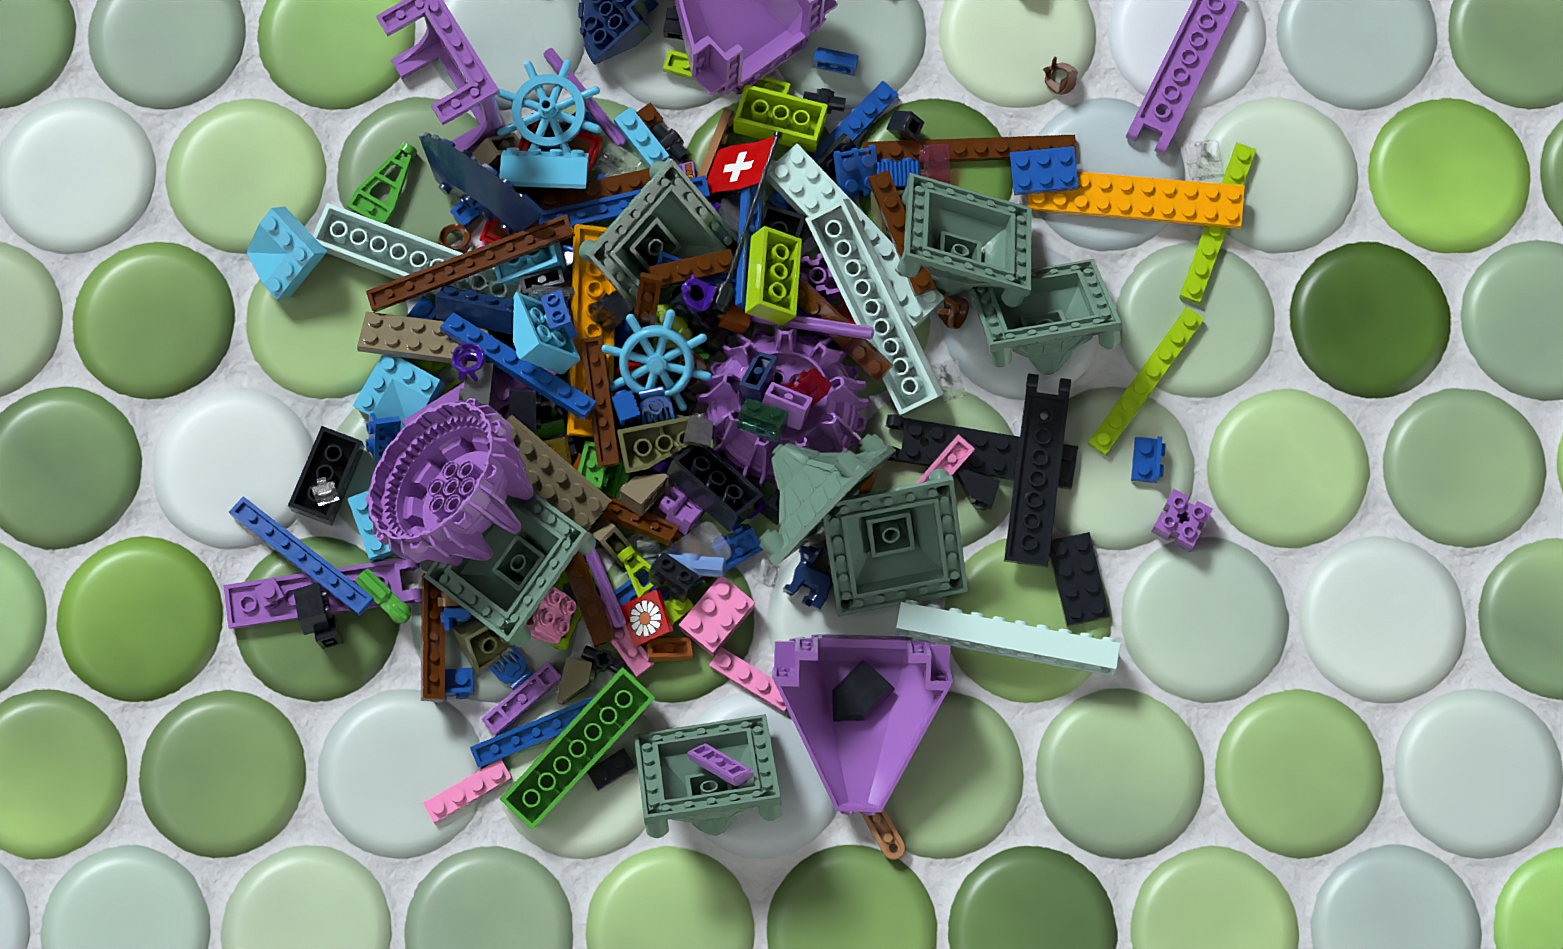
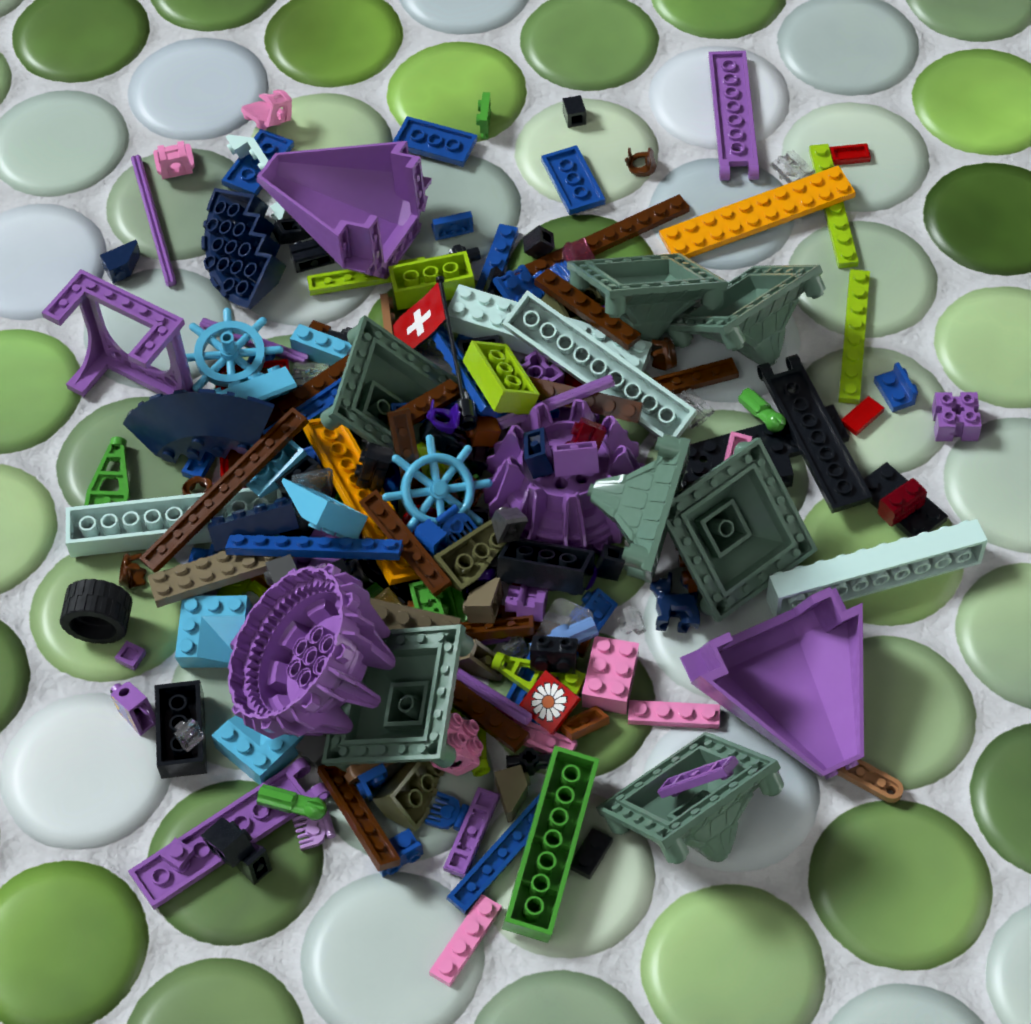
camera: 25 degrees left, 20 degrees down
blue plate [229,496,374,617] -> none
medium azure slope [246,206,327,300] -> none
blue bracket [366,413,401,460] -> none
dark purple piece [452,343,486,381] -> none
blue bracket [541,289,578,340] -> none
clear green brick [737,398,789,443] -> none
black tile [832,660,895,722] -> none
blue plate [1010,146,1078,195] -> none
none -> black tyre [59,579,133,644]
none -> medium lavender torso [110,682,156,736]
none -> medium lavender plate [115,641,147,671]
none -> reddish brown piece [119,553,147,589]
none -> lavender piece [292,811,336,851]
none -> blue plate [541,145,606,215]
none -> reddish brown plate [652,357,739,394]
none -> bright green piece [738,388,786,433]
none -> red tile [829,143,871,166]
none -> red tile [841,396,884,436]
none -> dark red brick [877,478,927,527]

